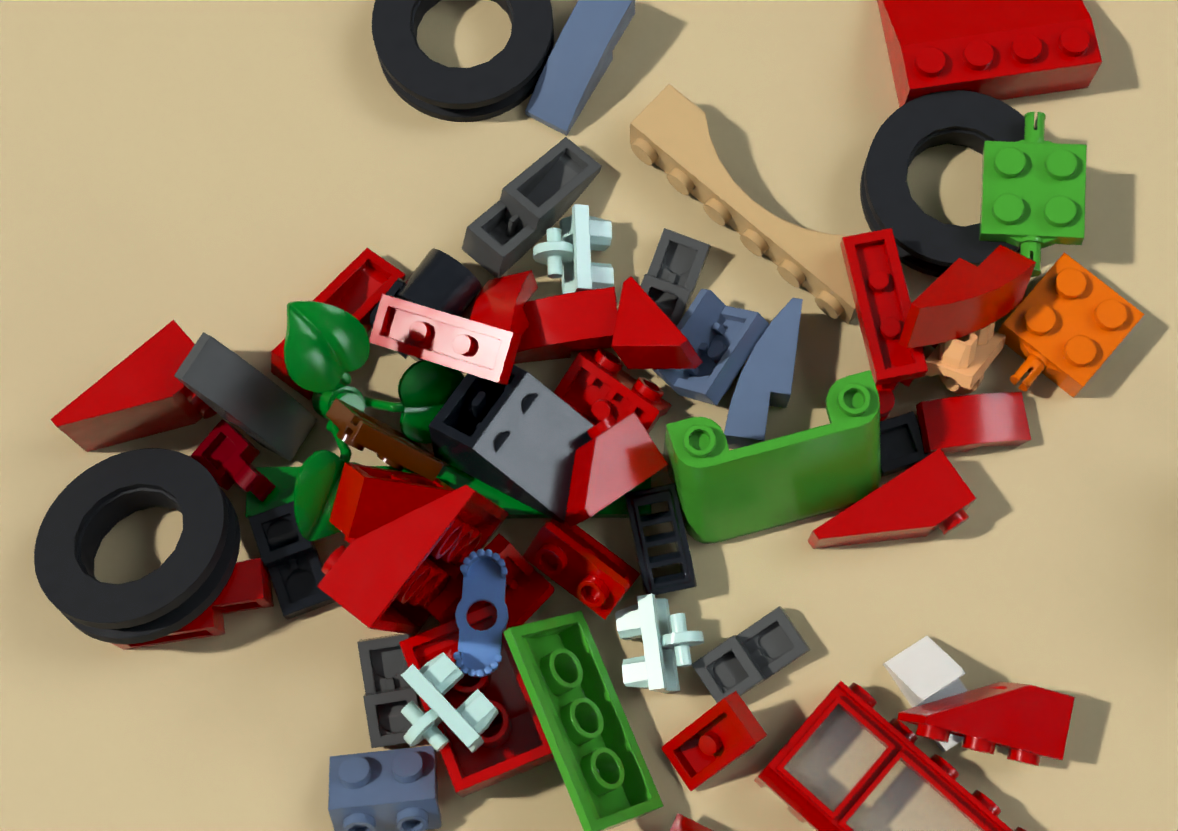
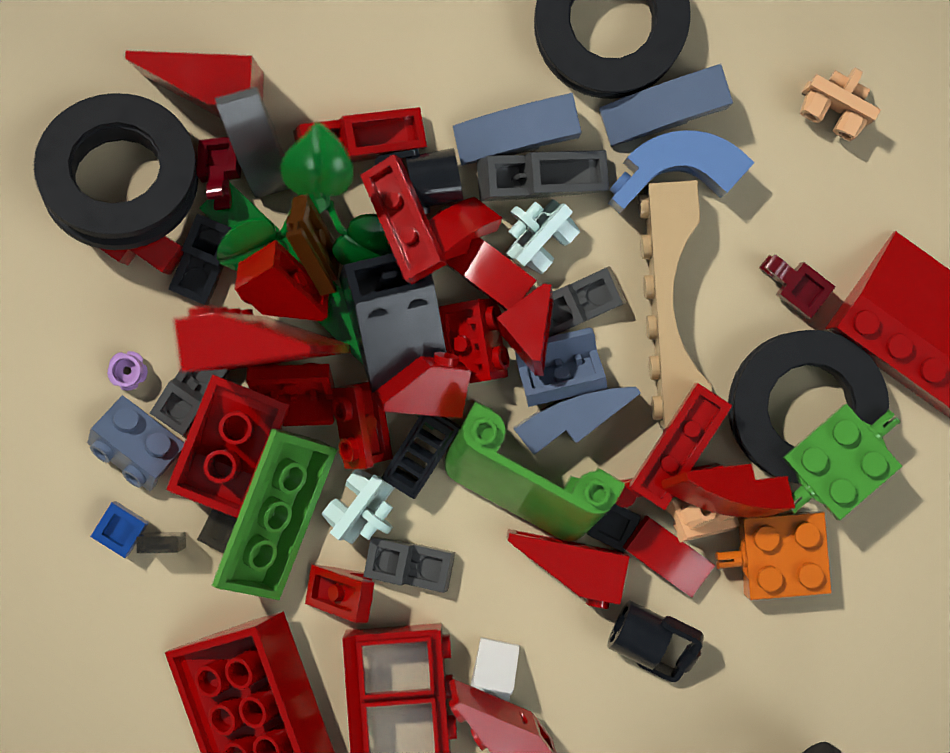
camera: 40 degrees right, 15 degrees up
light aqua hips [401,652,499,753] -> none
medium blue piece [453,549,509,678] -> none
none -> lavender plate [107,351,148,391]
none -> clear smoke tile [197,509,237,553]
none -> sand blue slope [453,93,581,166]
none -> black piece [607,600,704,682]
none -> medium blue arch [608,130,755,214]
none -> dark red plate [759,254,836,319]

